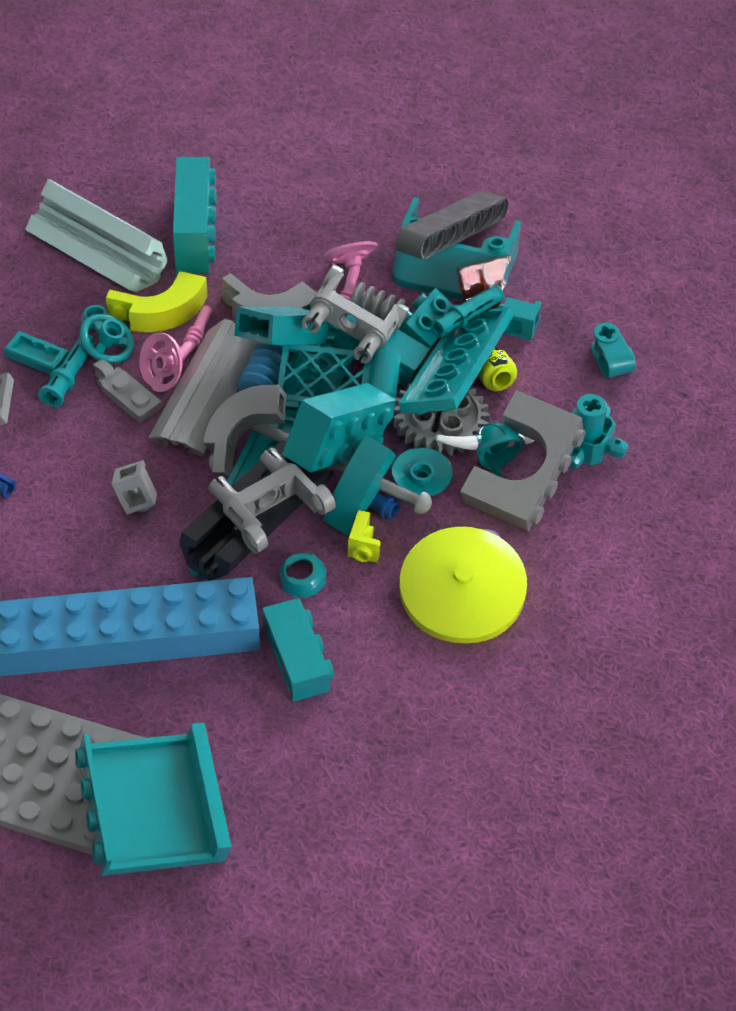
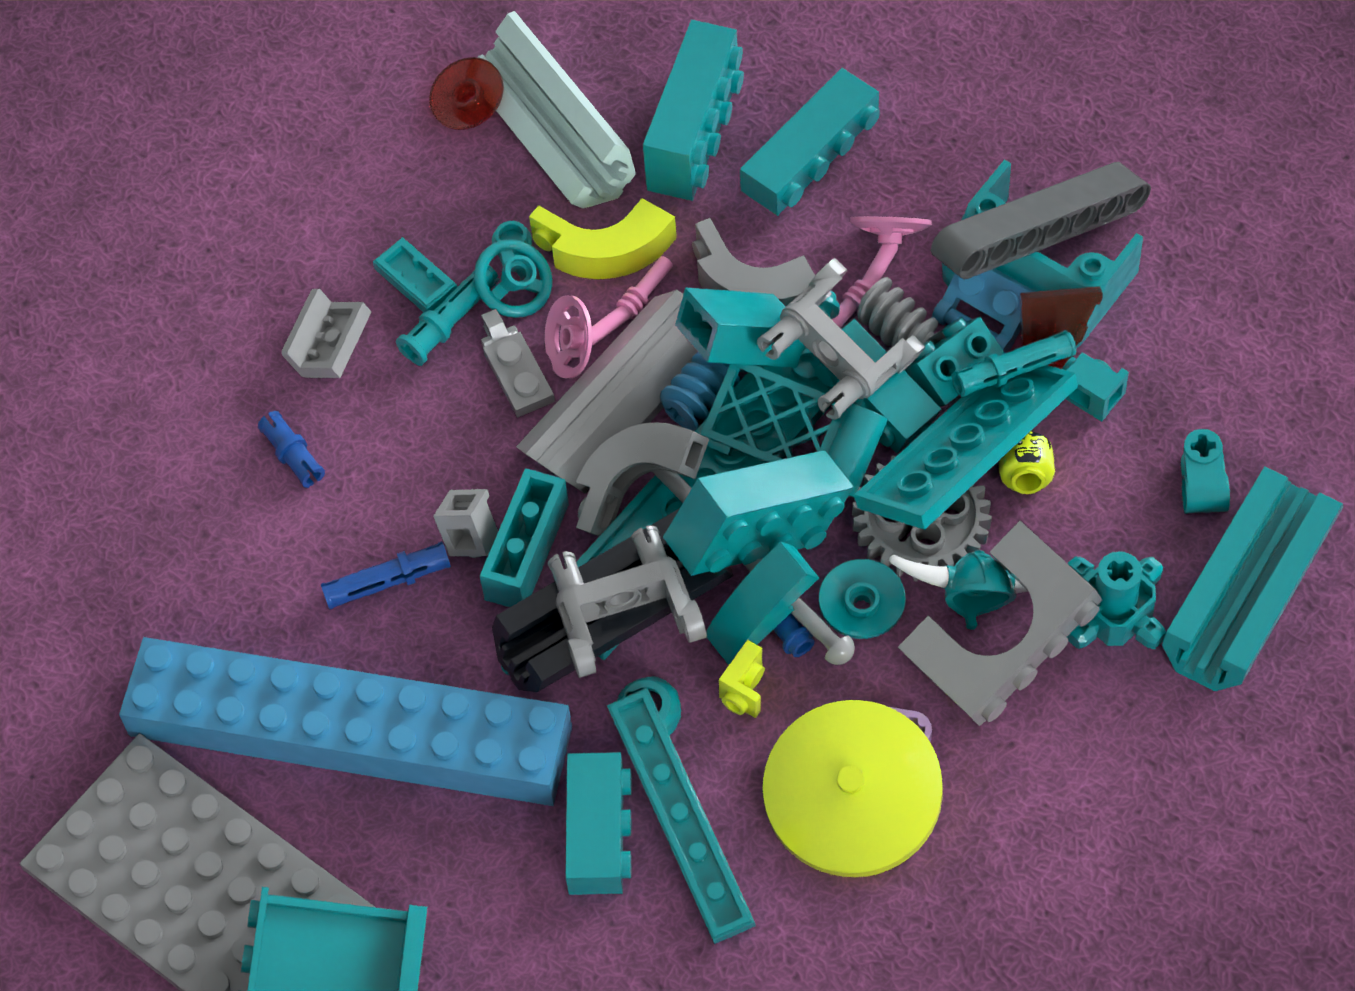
camera: 25 degrees right, 10 degrees up
none -> blue pin [321,541,451,610]
none -> clear red dish [429,57,504,130]
none -> teal brick [480,468,569,607]
none -> teal tile [607,688,756,944]
none -> teal brick [740,68,880,216]
none -> dark azure plate [932,268,1039,353]
none -> teal piece [1162,466,1344,691]

